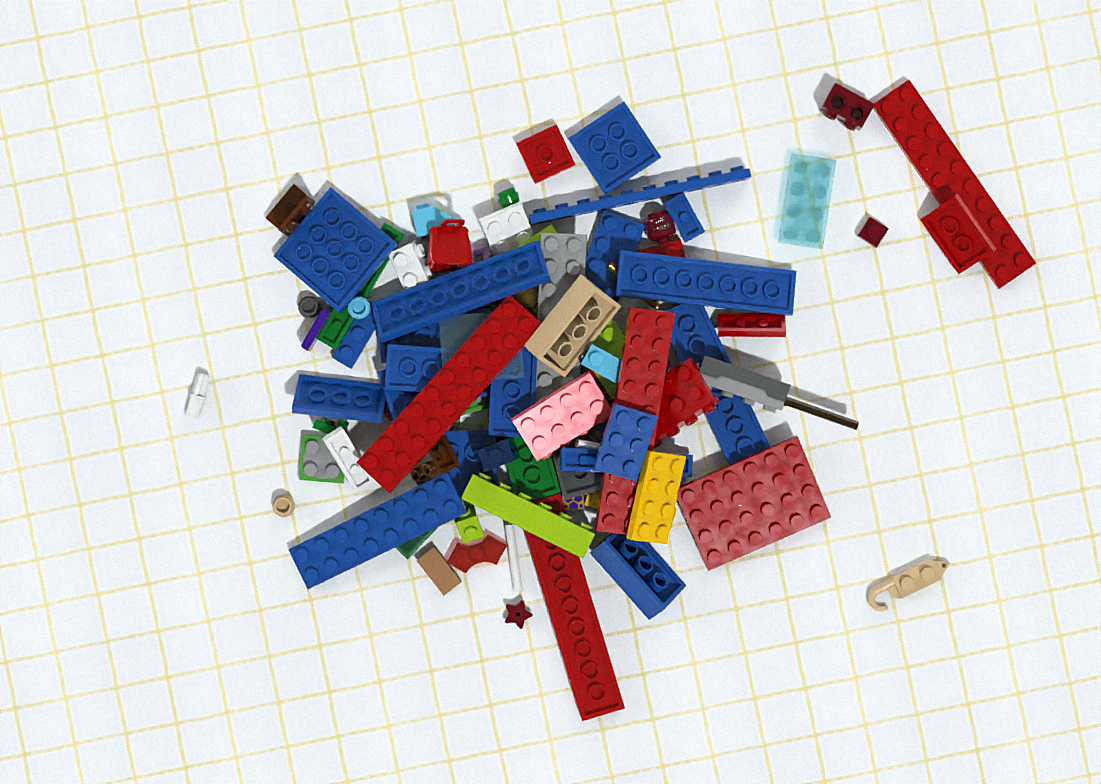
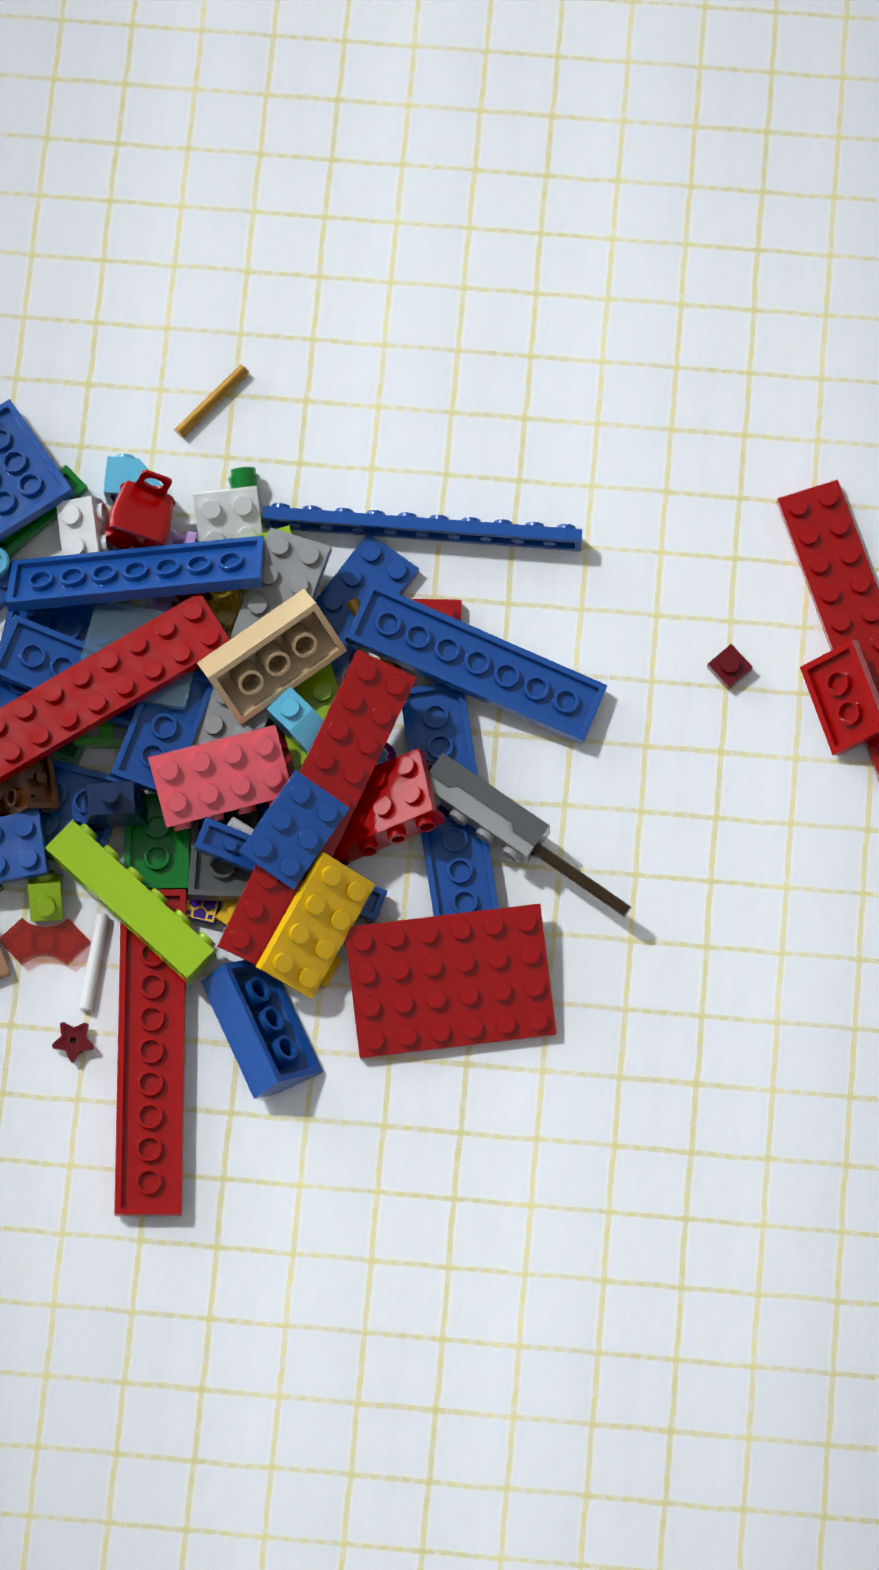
camera: 20 degrees right, 15 degrees down
red plate [516,124,576,184] -> none
blue plate [568,102,661,194] -> none
dark red head [644,210,676,245] -> none
blue plate [664,192,705,243] -> none
red plate [717,314,786,337] -> none
clear light blue plate [778,153,836,249] -> none
dark red brick [820,83,875,131] -> none
tan plate [868,558,950,611] -> none
none -> pearl gold bar [174,364,249,438]

